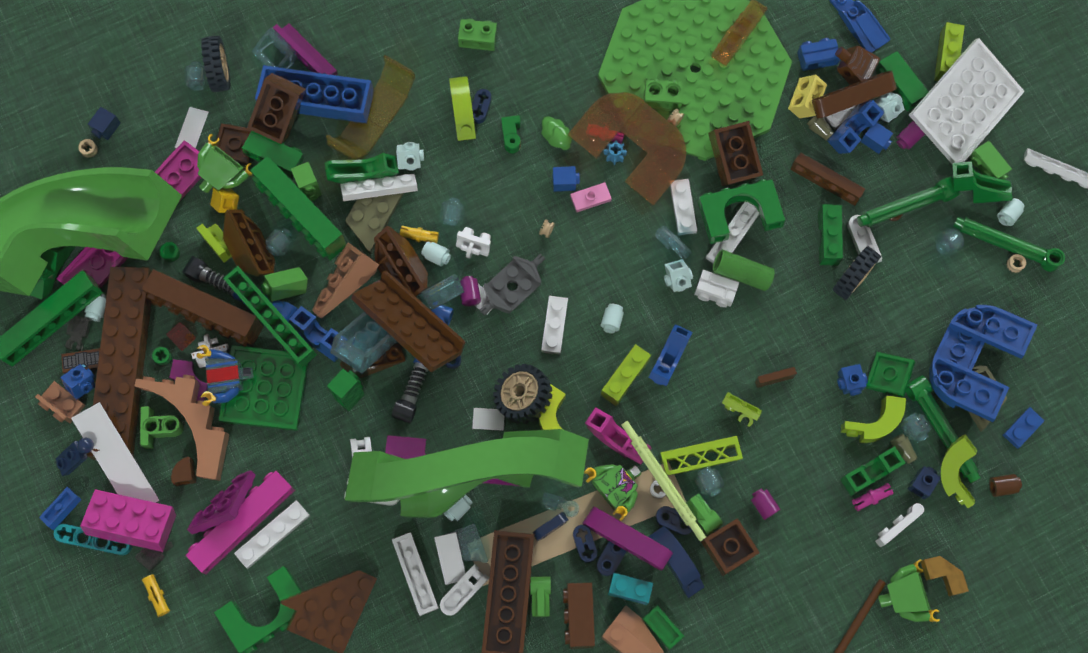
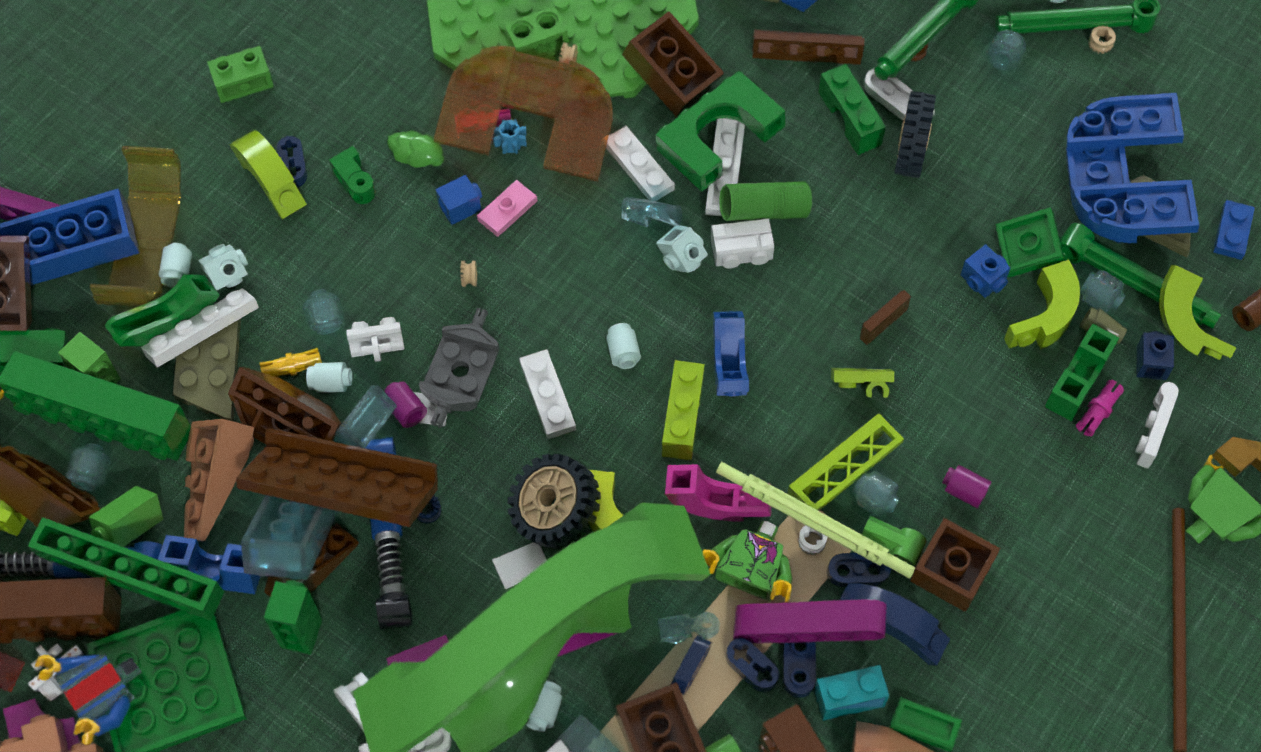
camera: 25 degrees left, 10 degrees down
none -> light aqua brick [159,243,192,288]

